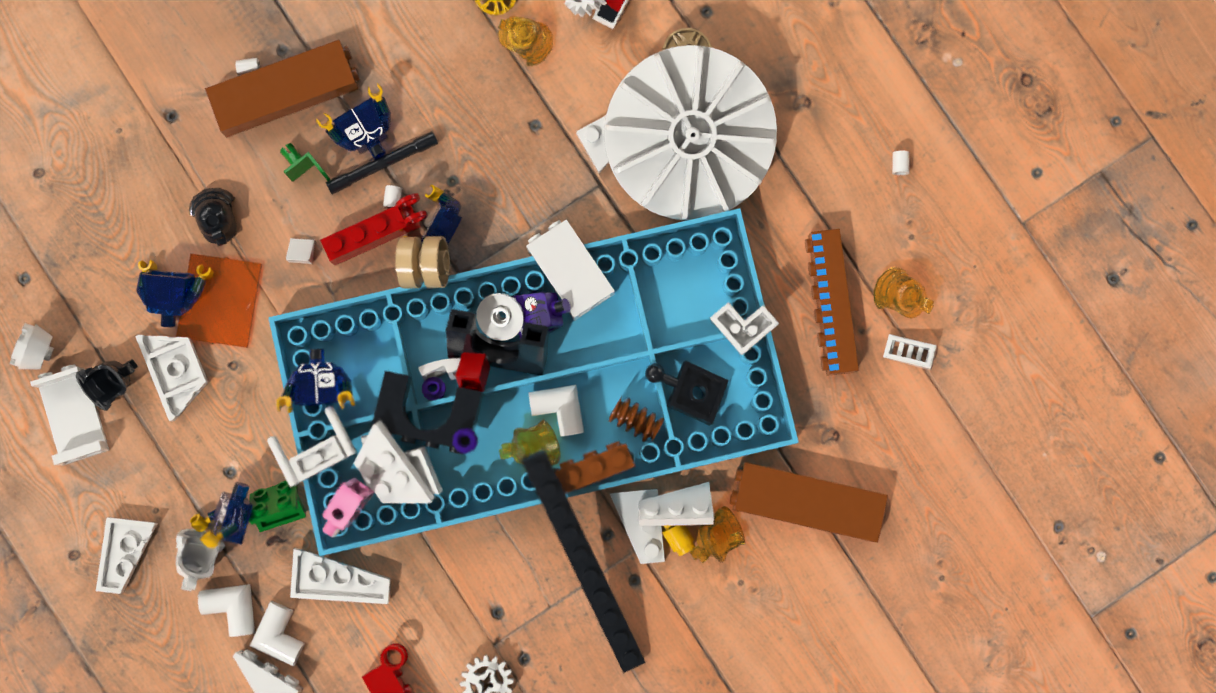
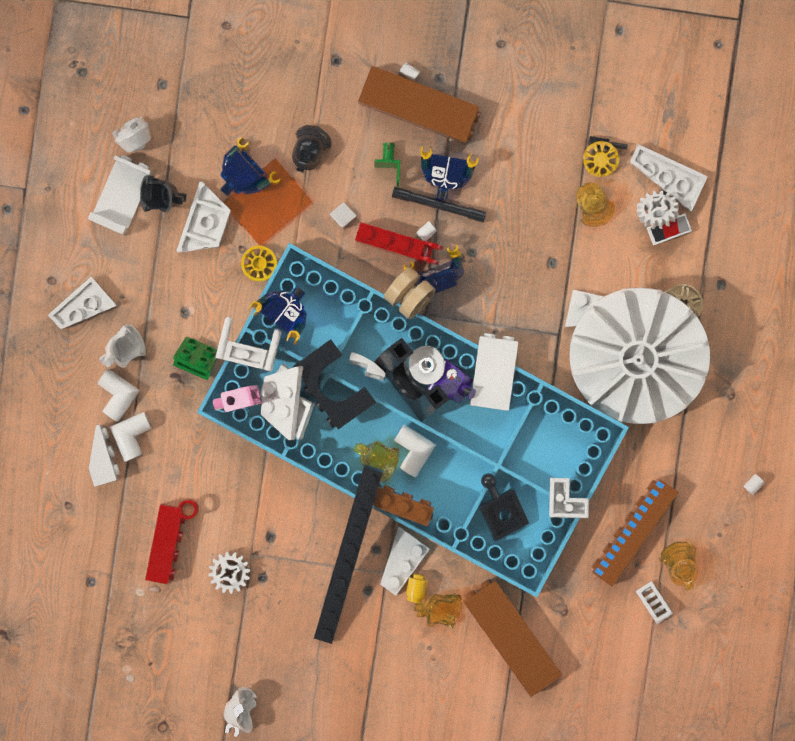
camera: 40 degrees right, 5 degrees up
clear blue torso [190,482,253,548] -> none
white wing [290,548,391,604] -> none
dark purple plate [421,377,446,401] -> none
dark purple plate [453,428,478,453] -> none
red panel [455,352,490,392] -> none
dark orange piece [609,396,664,442] -> none
white wing [638,482,714,526] -> none
none -> yellow wheel [241,245,277,281]

